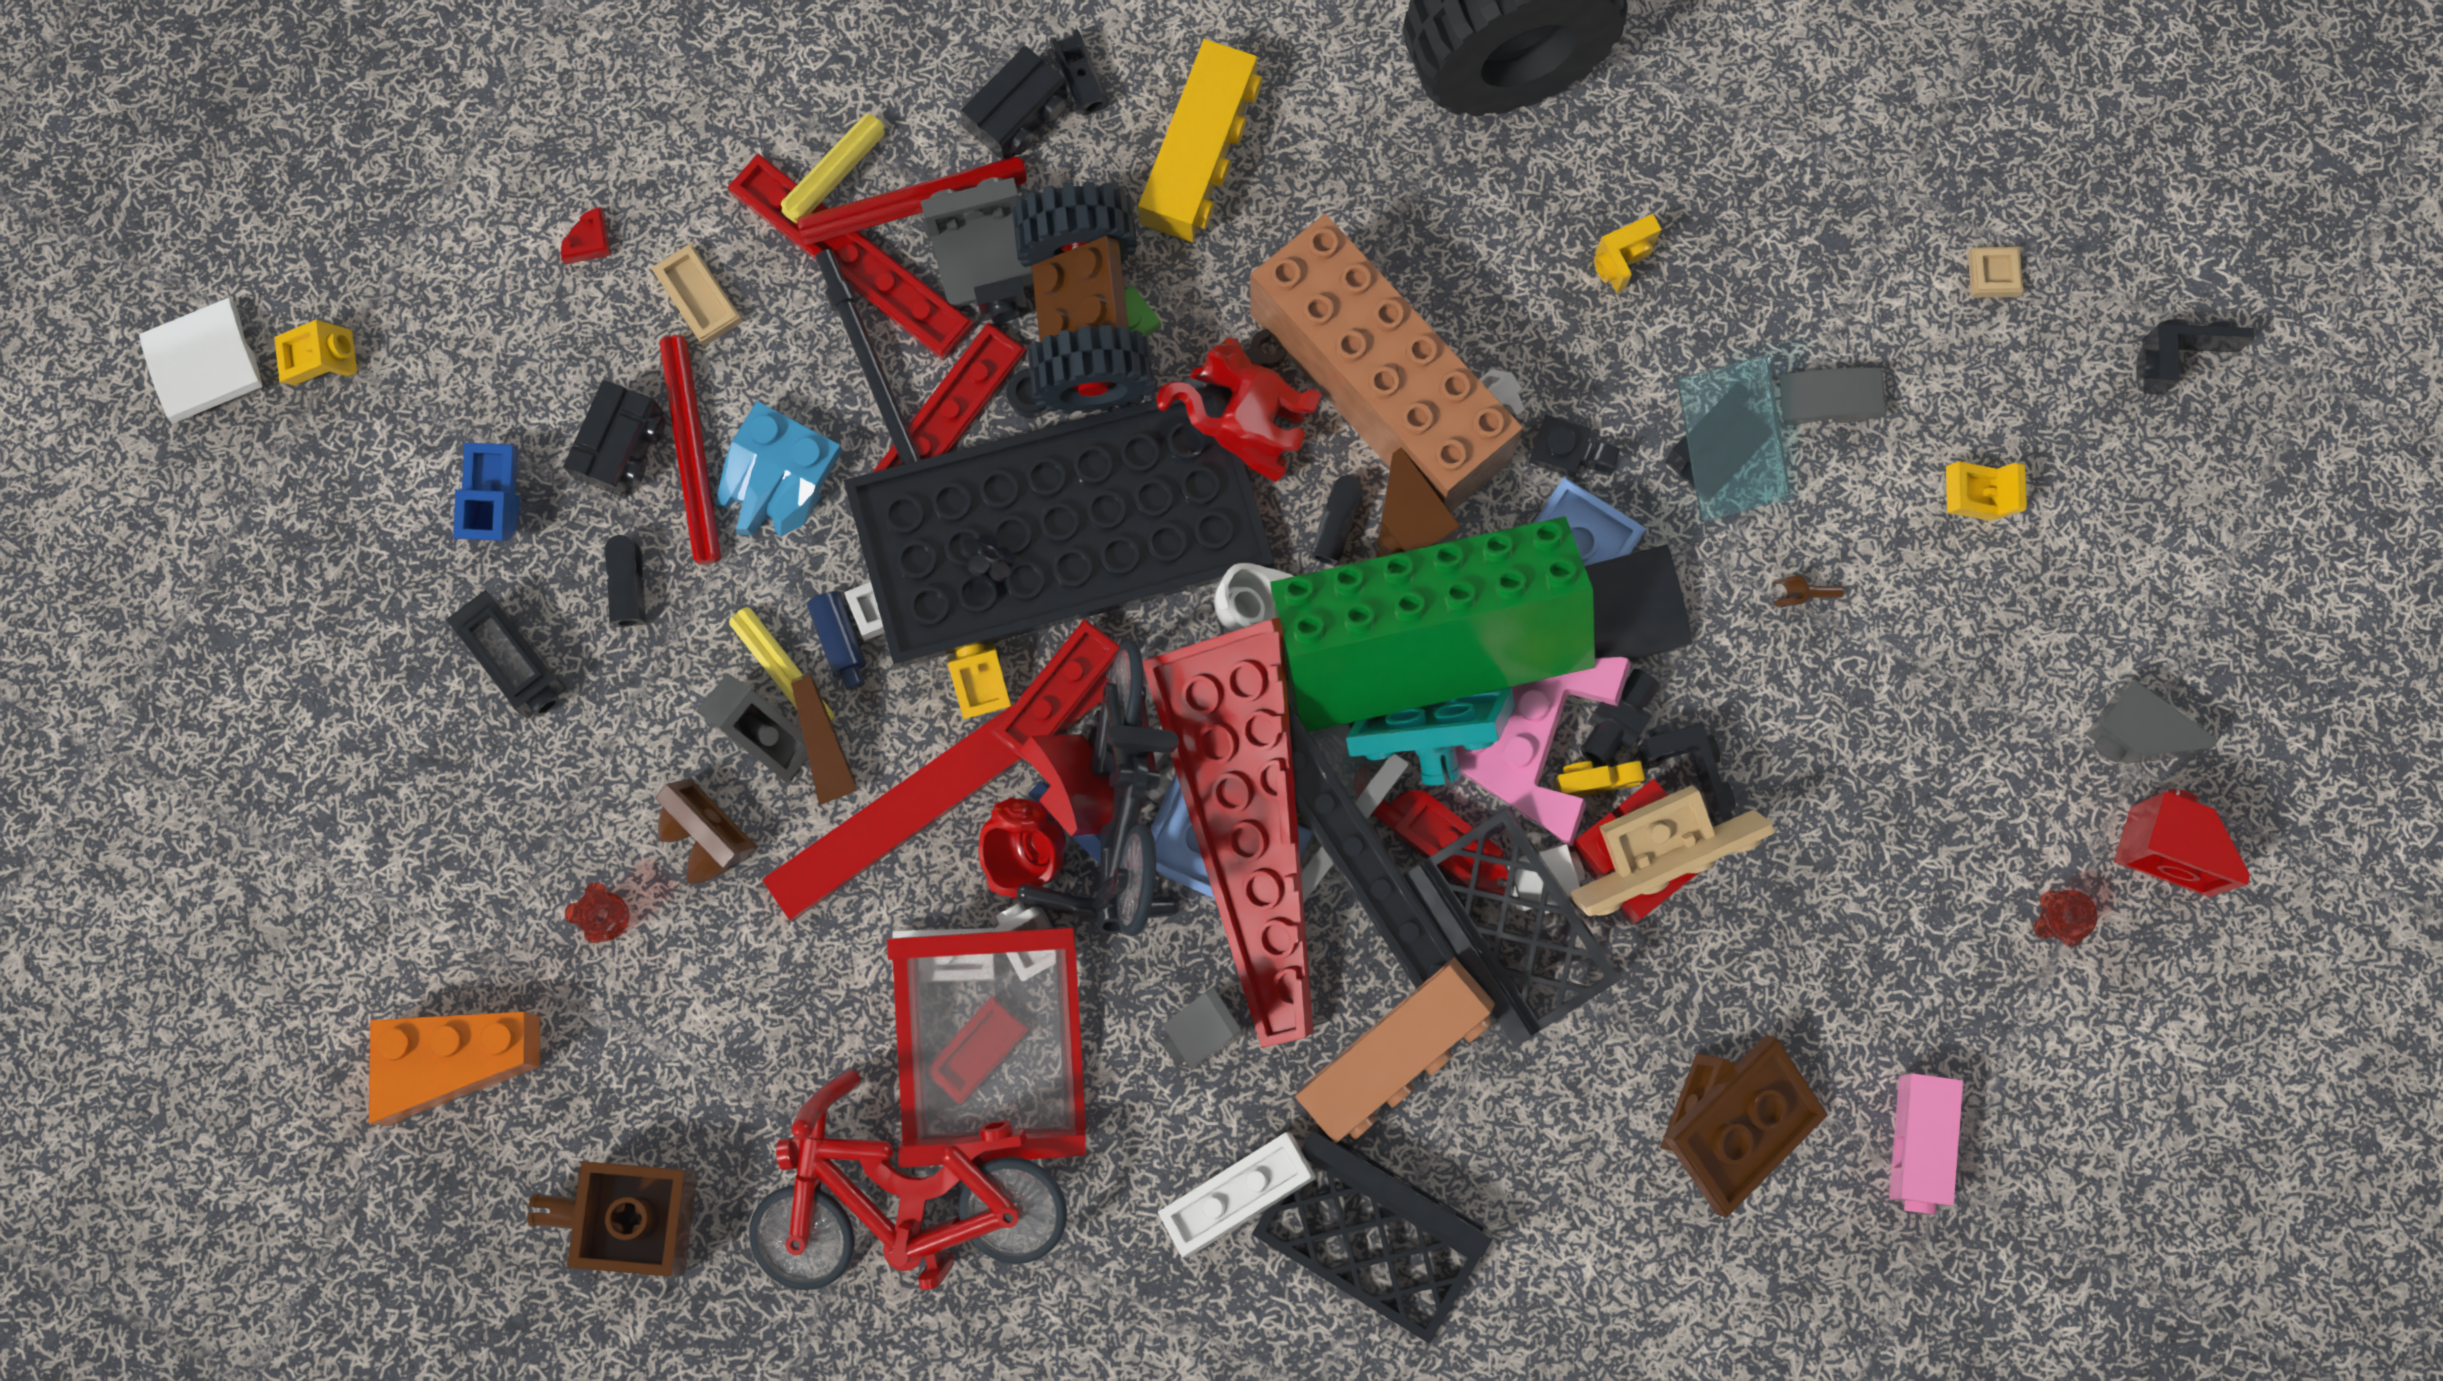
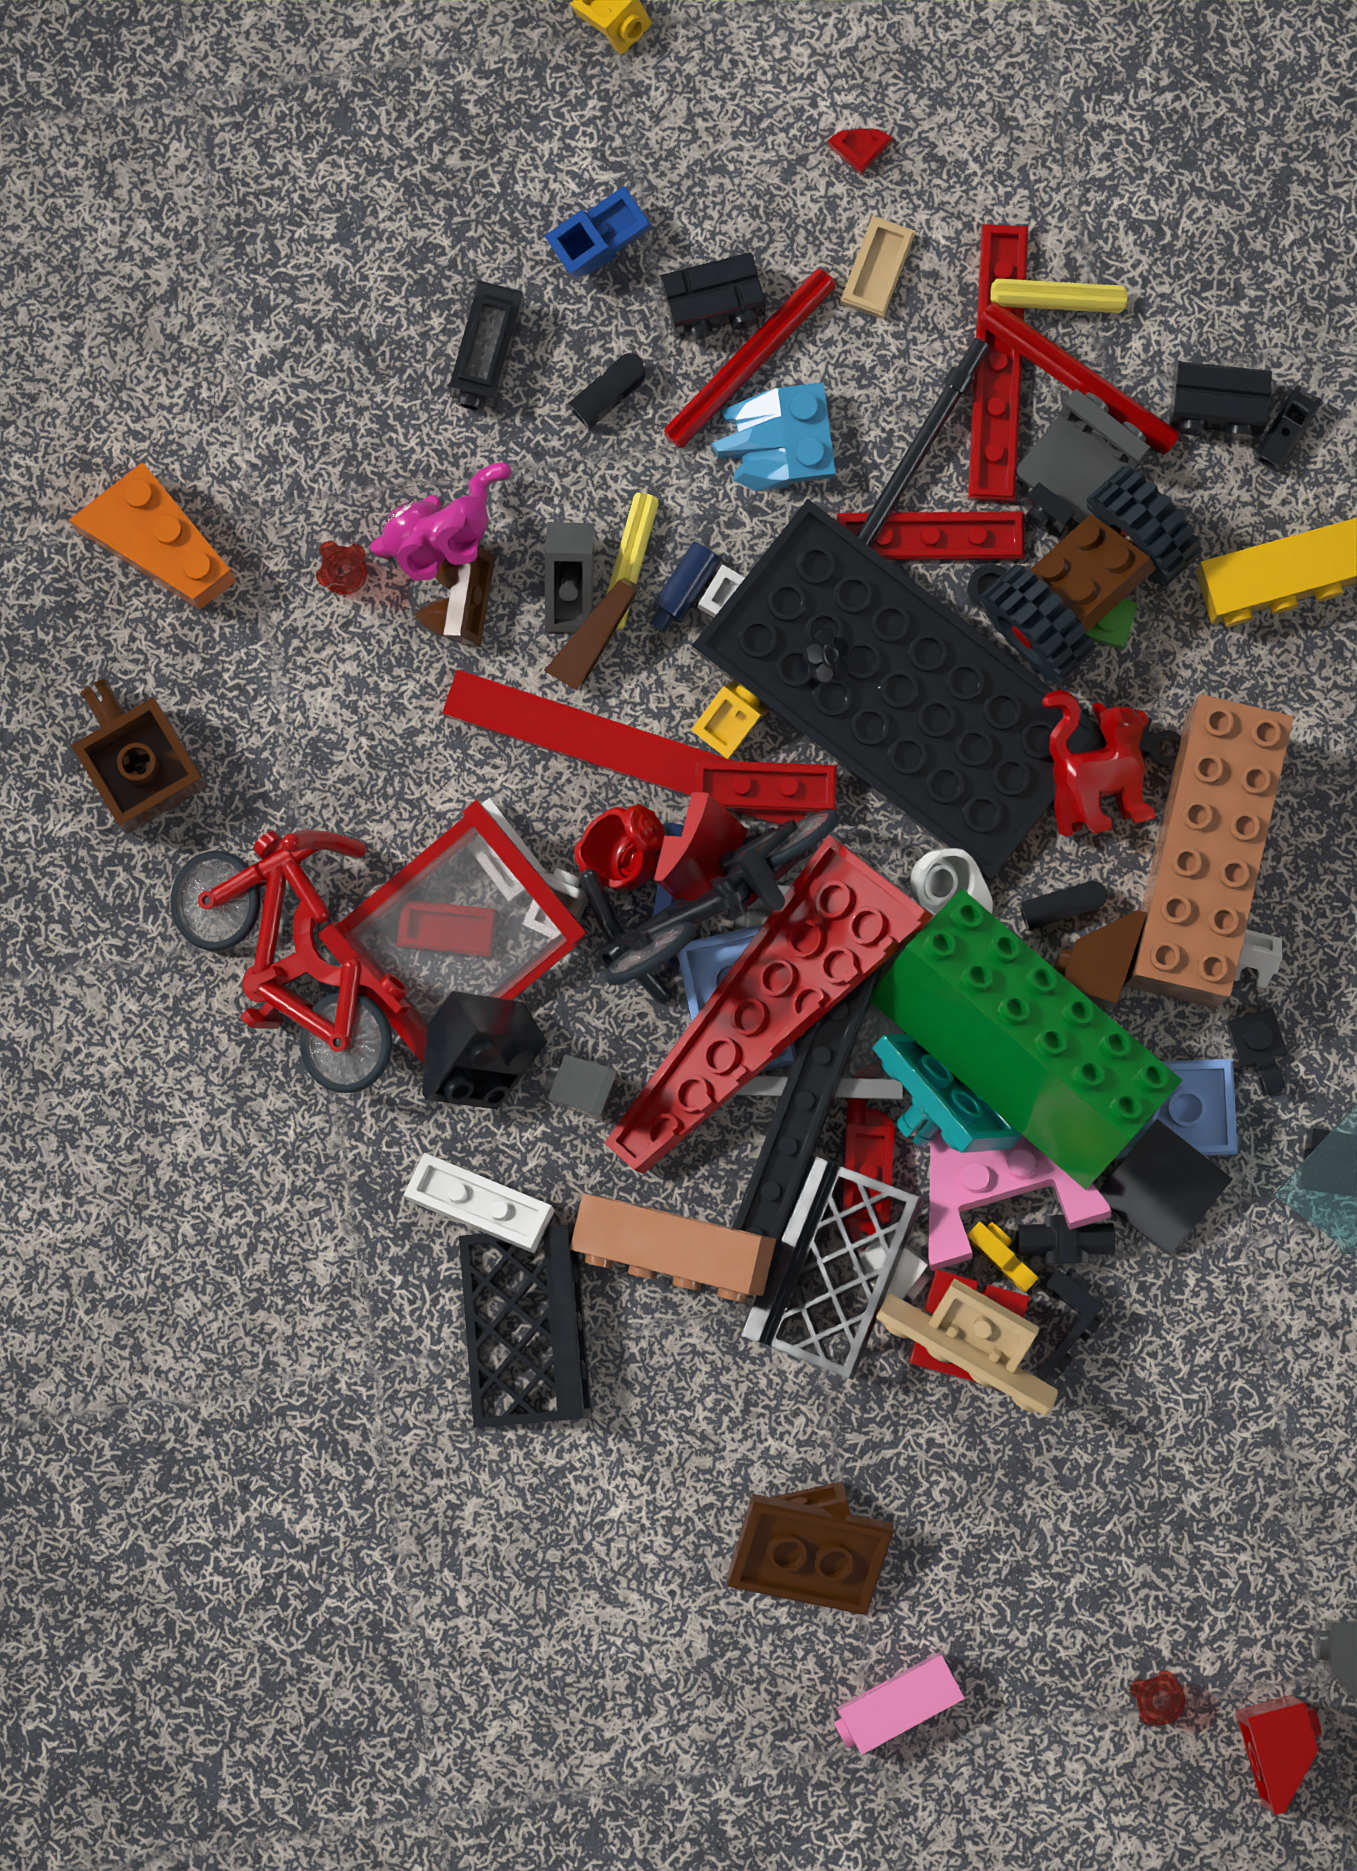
camera: 55 degrees right, 5 degrees up
reddish brown hand [1772,575,1844,608] -> none
none -> dark pink animal [369,462,512,581]
none -> black slope [422,991,548,1110]

